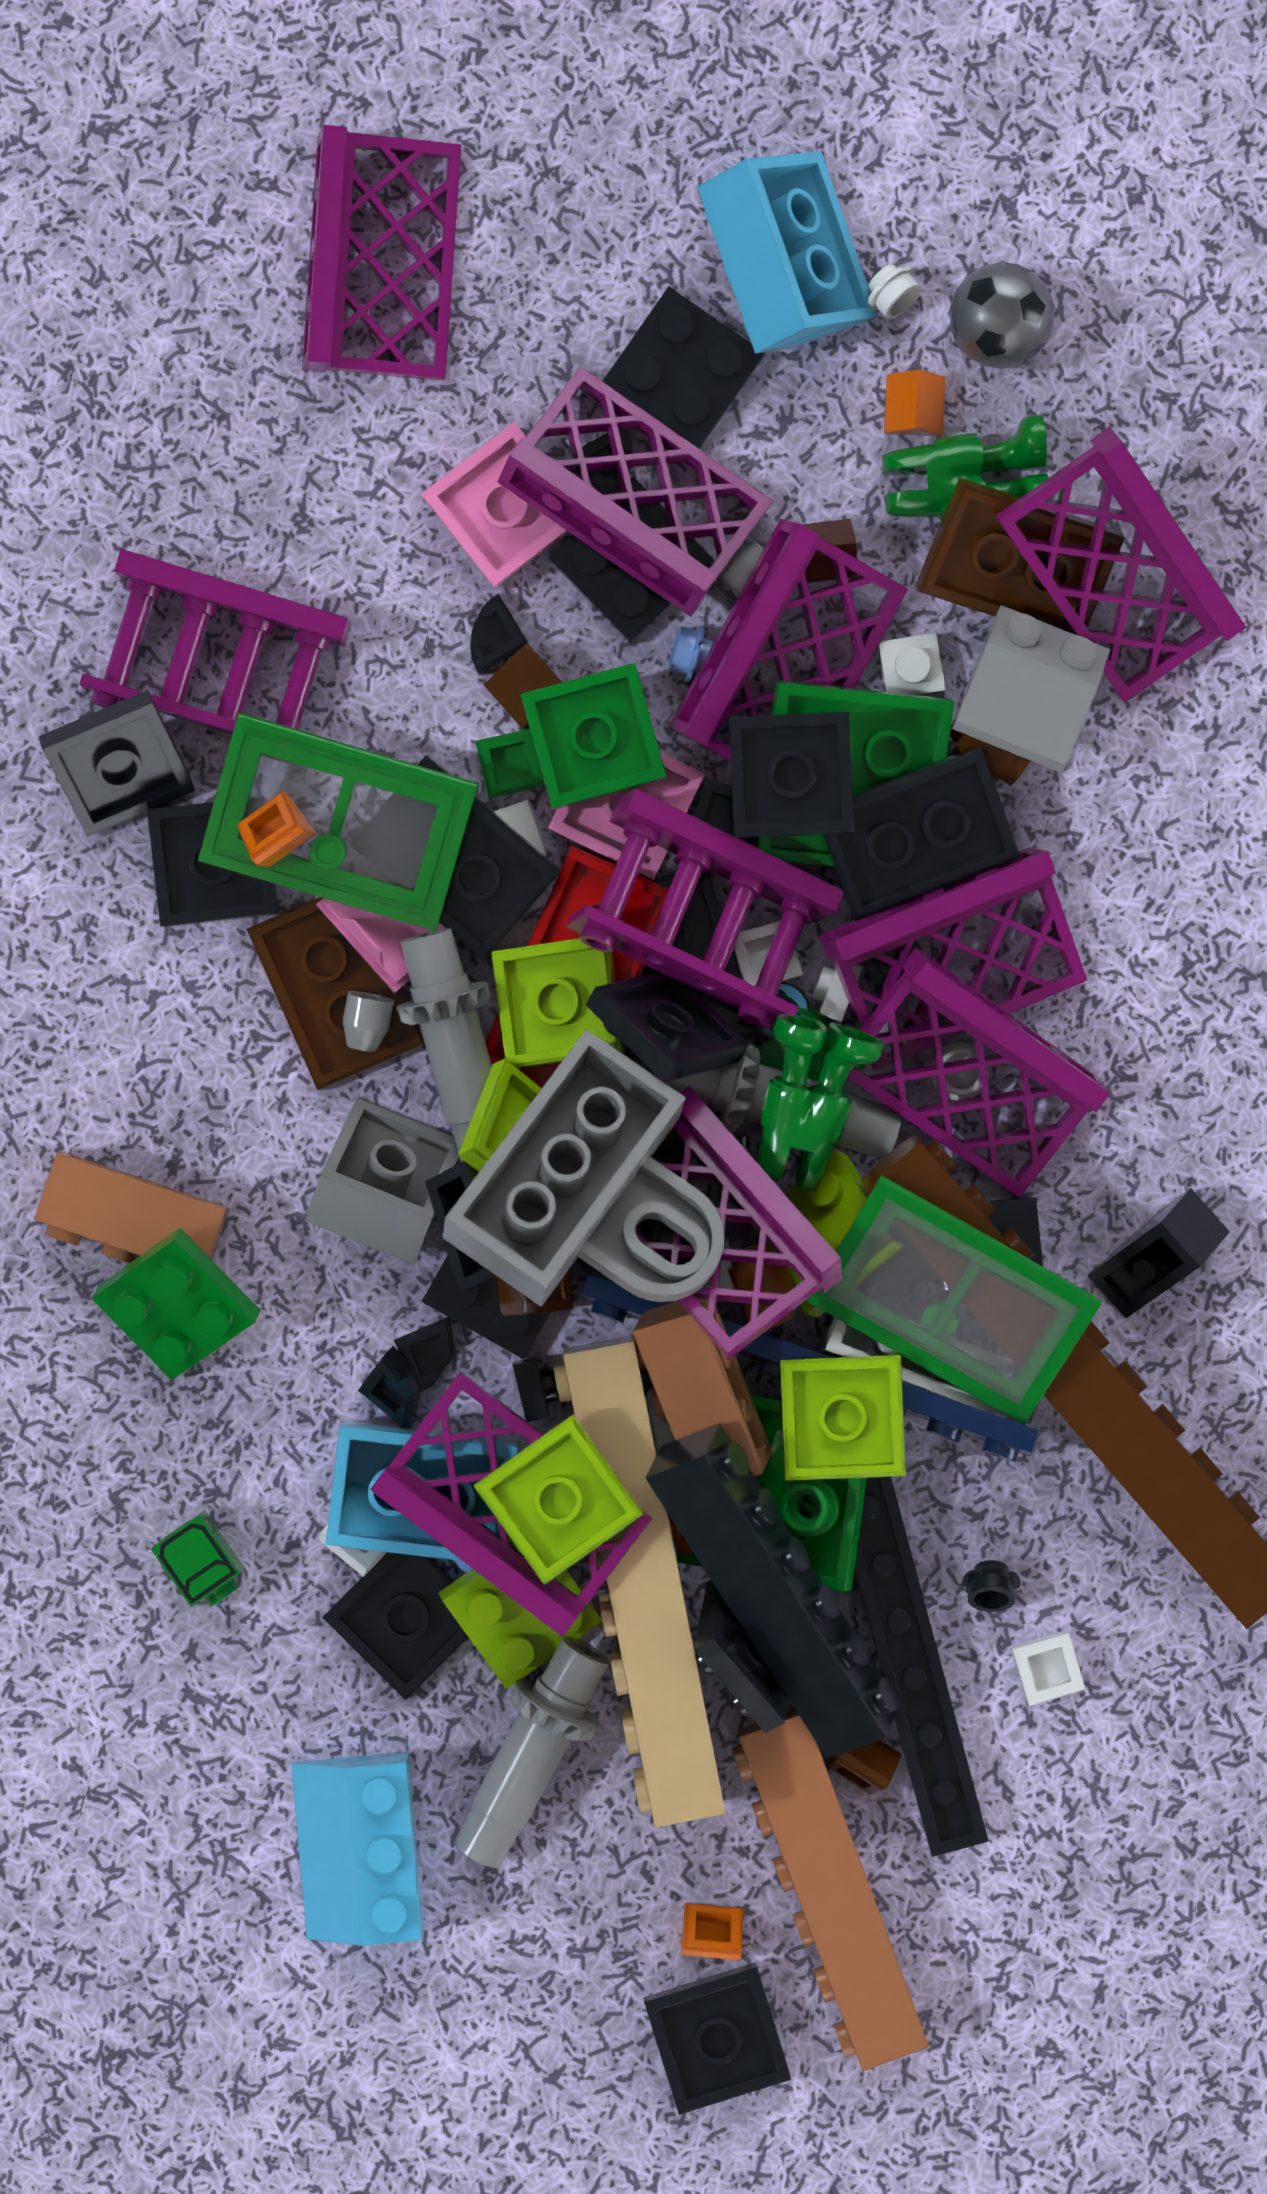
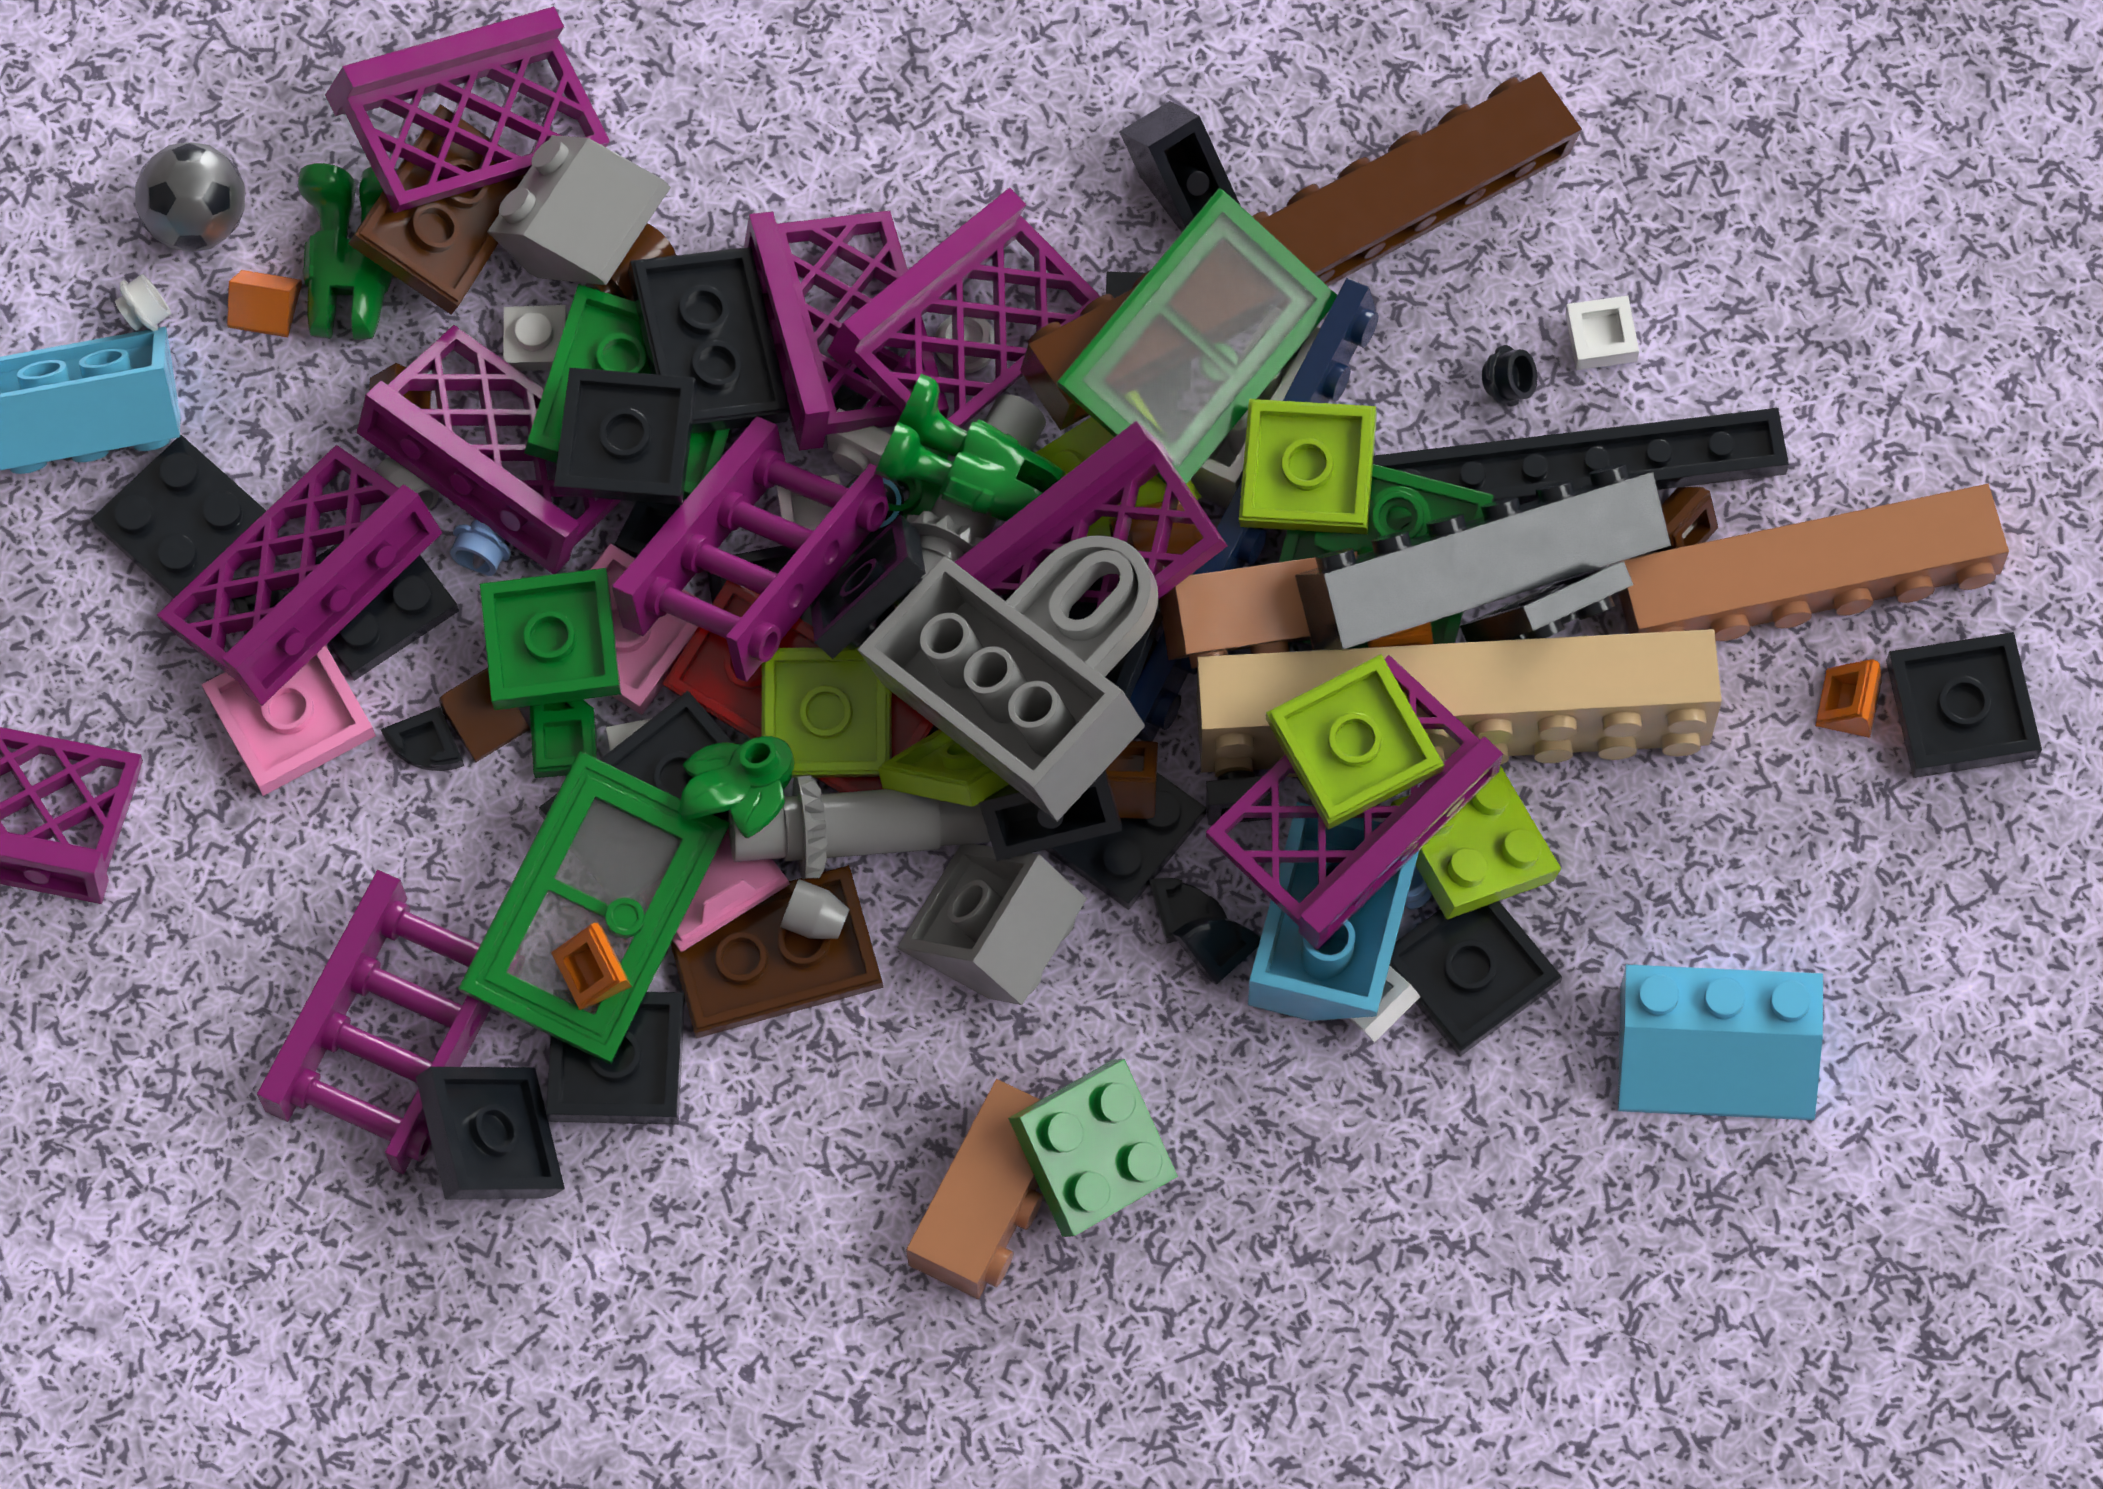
camera: 80 degrees left, 20 degrees down
green brick [151,1510,244,1607] -> none
light grey gear [454,1636,610,1868] -> none
none -> green plate [680,736,795,838]

